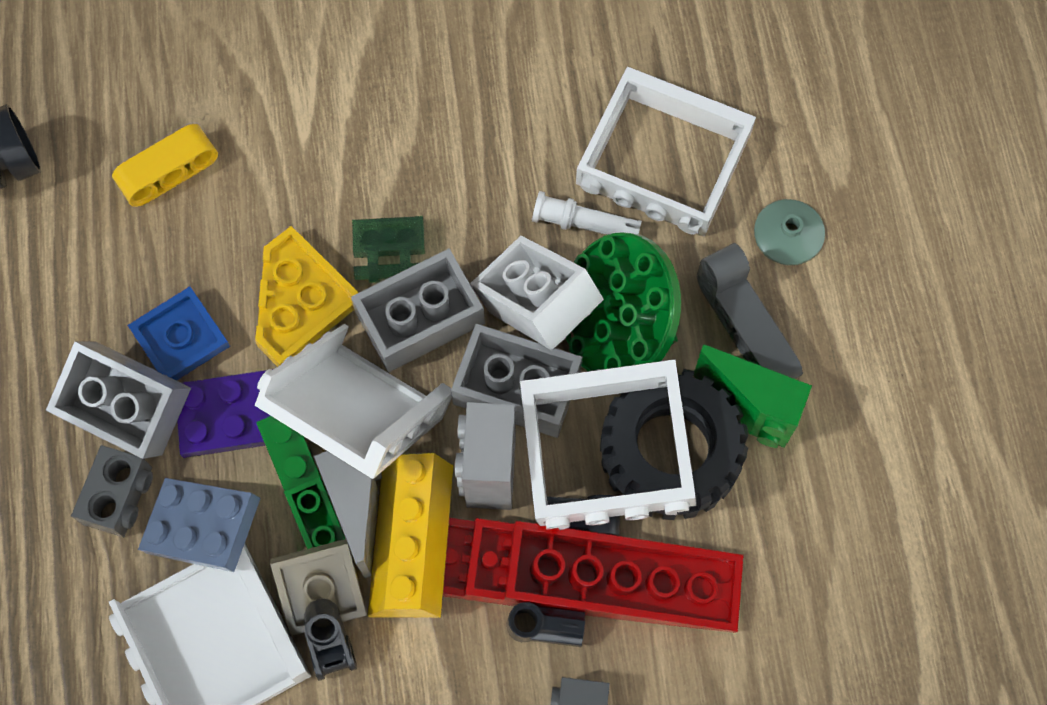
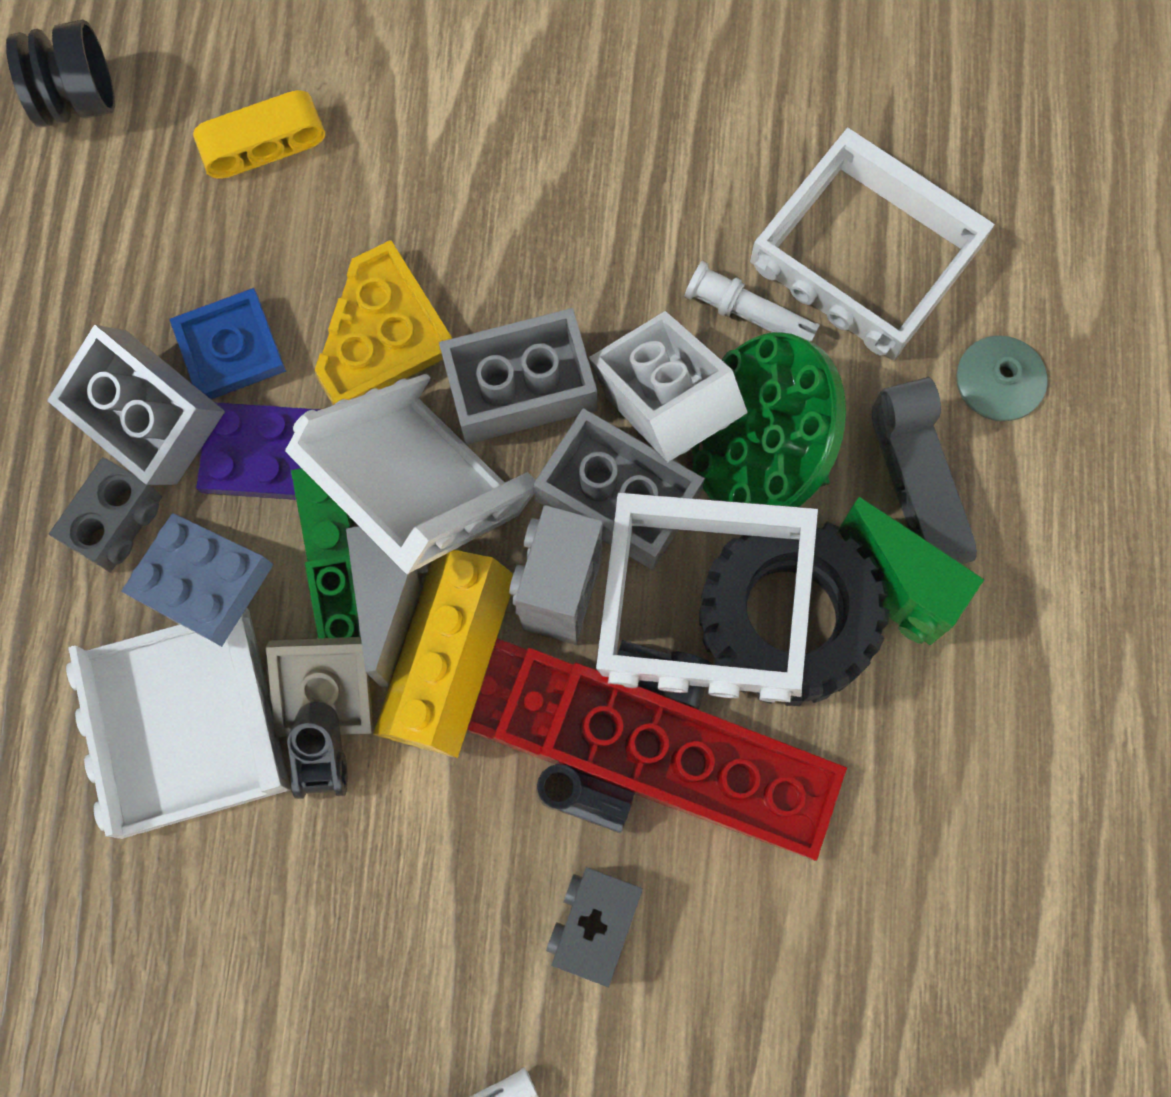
camera: 15 degrees right, 5 degrees up
clear green plate [352,216,425,283] -> none

